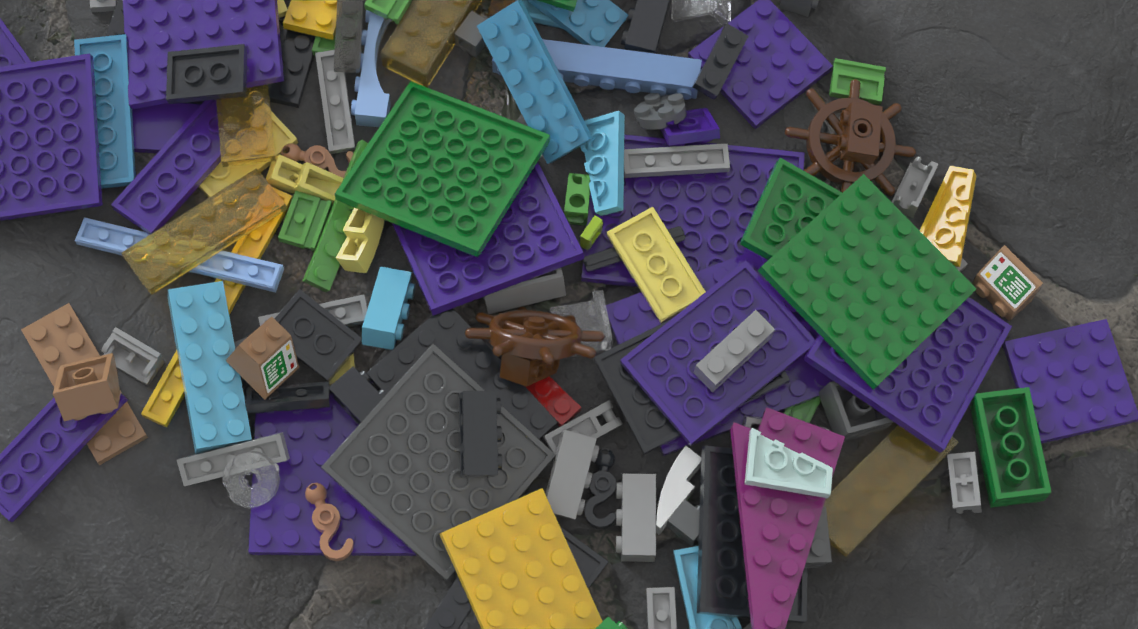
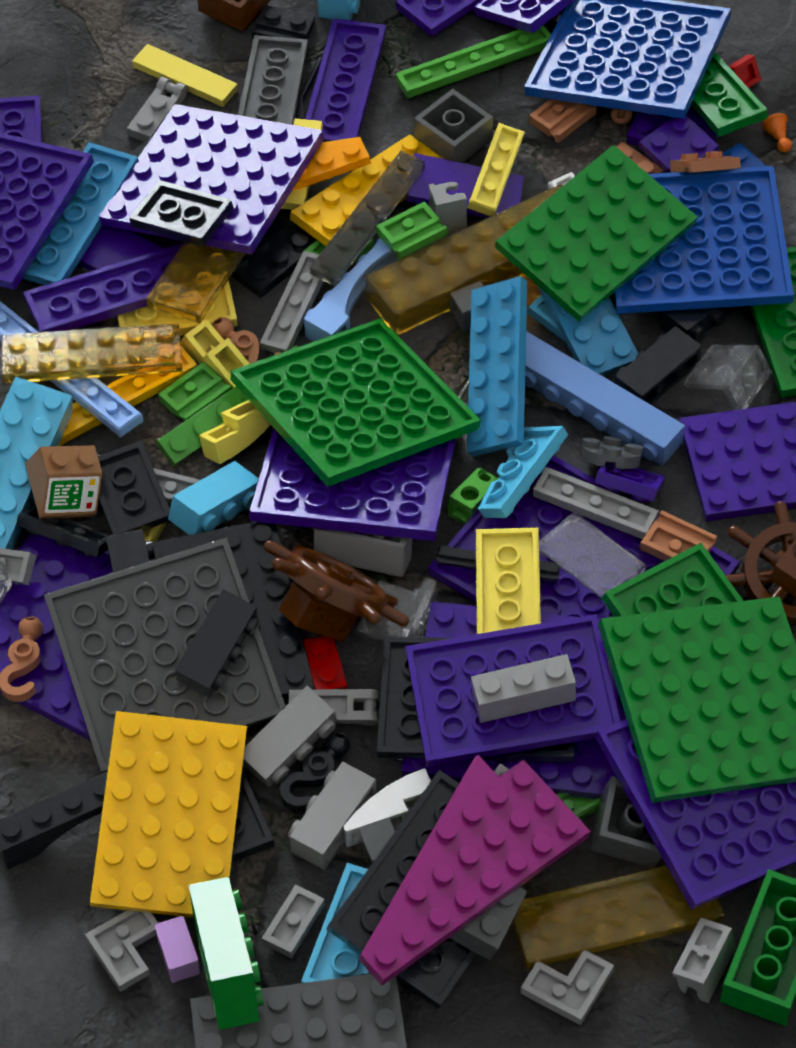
camera: 35 degrees right, 15 degrees down
lime tile [580,215,603,250] -> none
black plate [692,23,749,100] -> none
light aqua wing [745,428,833,498] -> none
none -> light grey plate [520,950,614,1026]
none -> clear piece [539,512,646,597]
none -> nougat plate [640,511,717,561]

